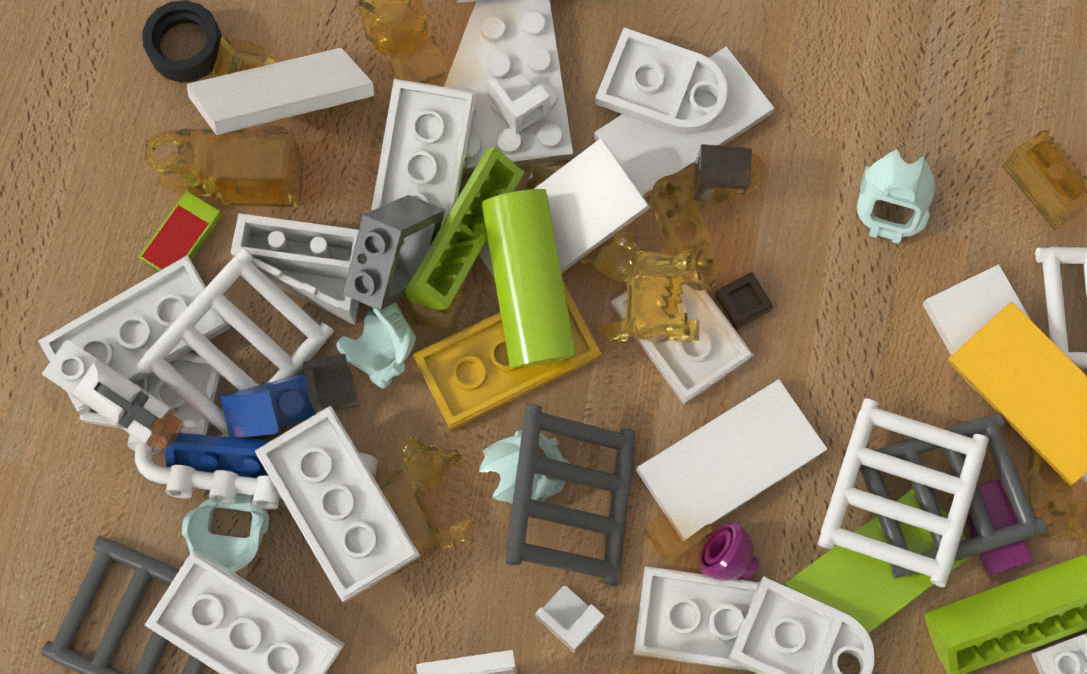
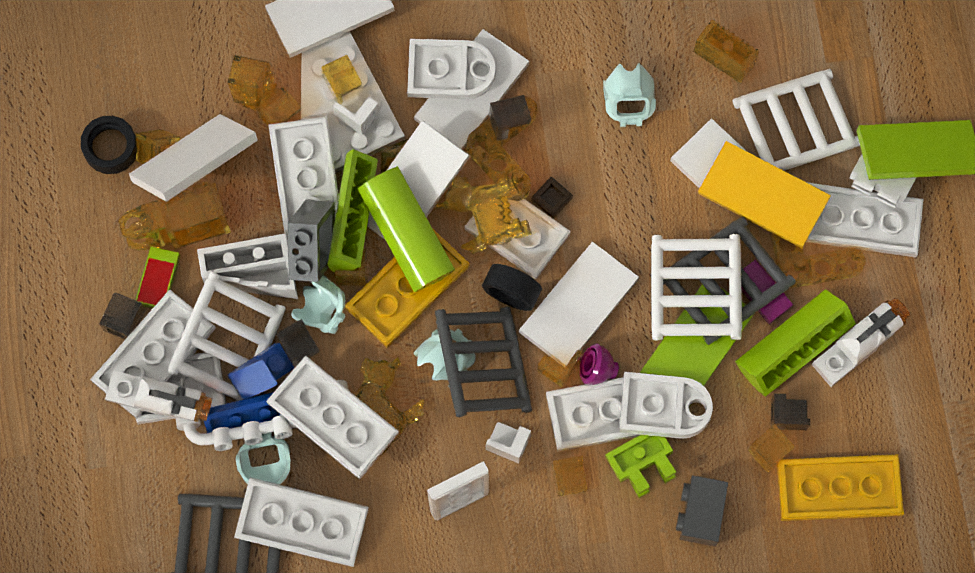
camera: 20 degrees left, 0 degrees up
none -> clear smoke panel [99,293,145,340]
none -> clear yellow panel [321,55,362,105]
none -> black tyre [482,264,542,311]

